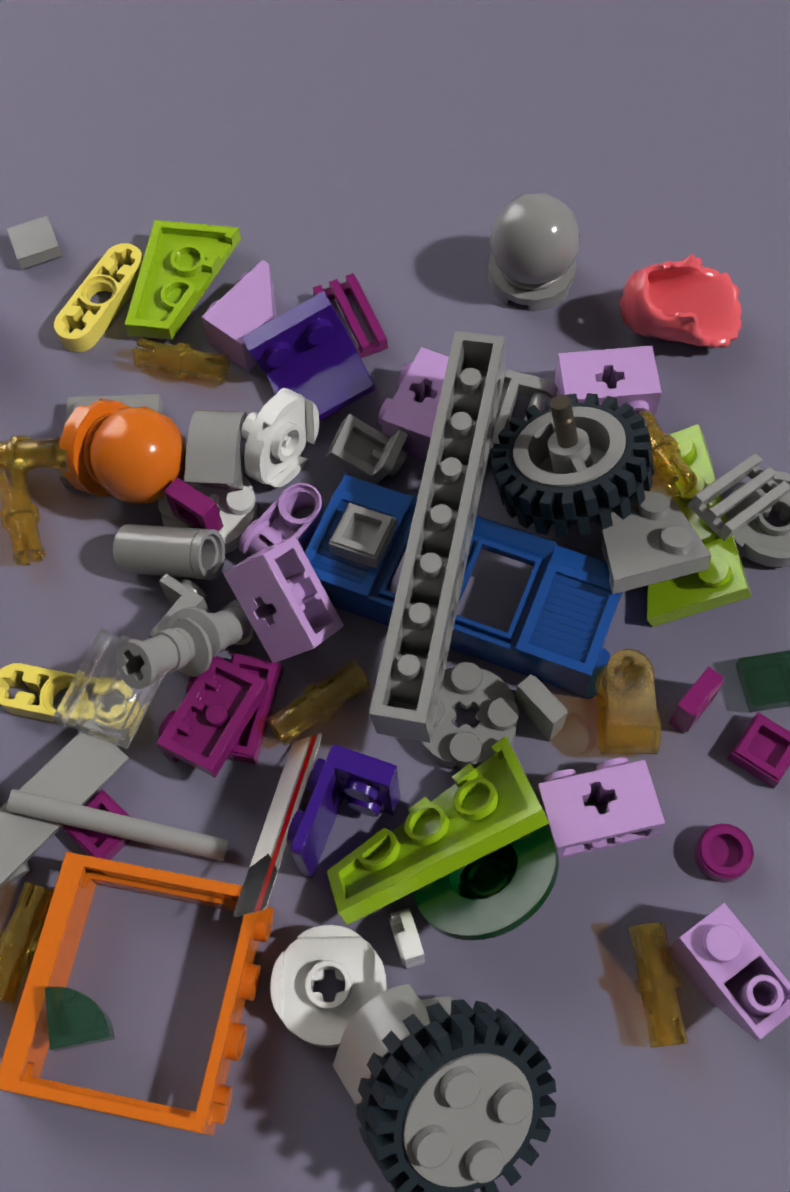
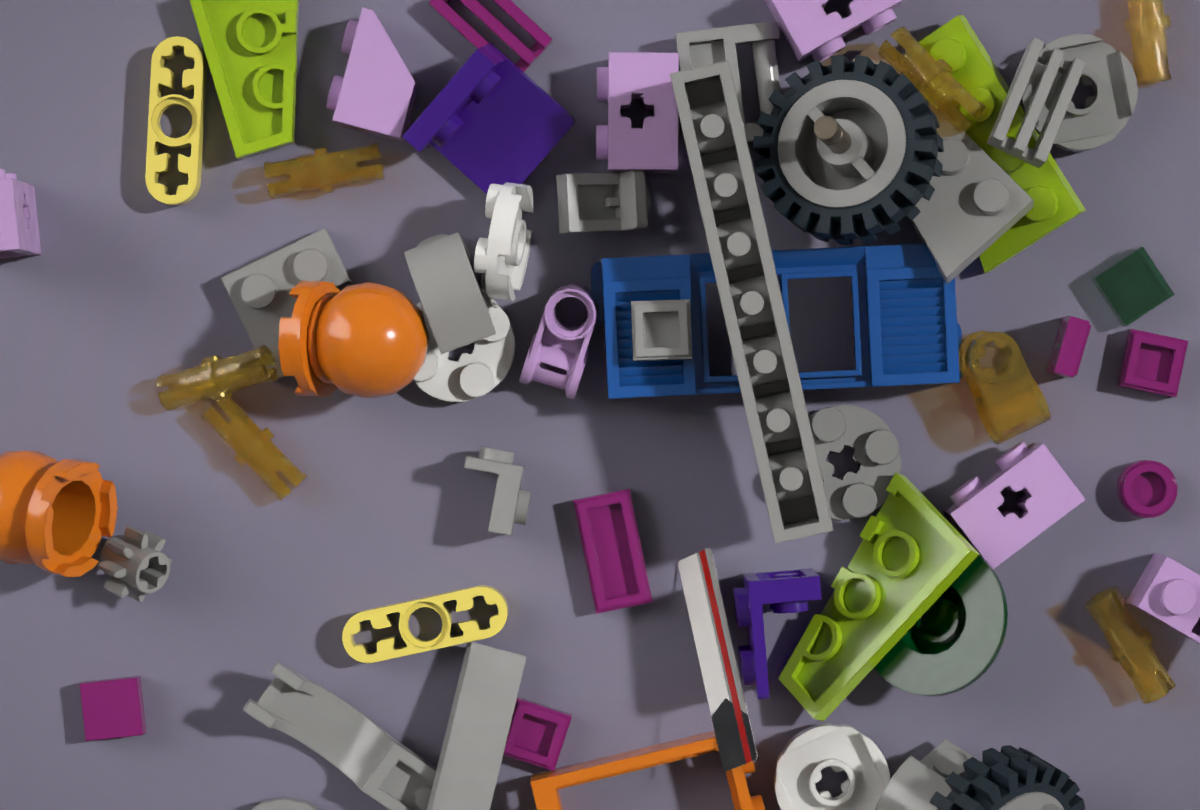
camera: 25 degrees left, 25 degrees up
light grey bar [6,789,228,861] -> none
light grey tile [7,215,63,270] -> none
clear plate [53,628,166,749] -> none
light grey pin [113,524,225,580] -> none
light grey piece [115,600,257,689] -> none
magenta bracket [156,656,269,778] -> none
magenta tile [164,477,224,532] -> none
lavender brick [223,535,344,663] -> none
clear yellow pin [266,660,371,747] -> none
white tile [388,908,425,969] -> none
light grey tile [515,674,568,741] -> none

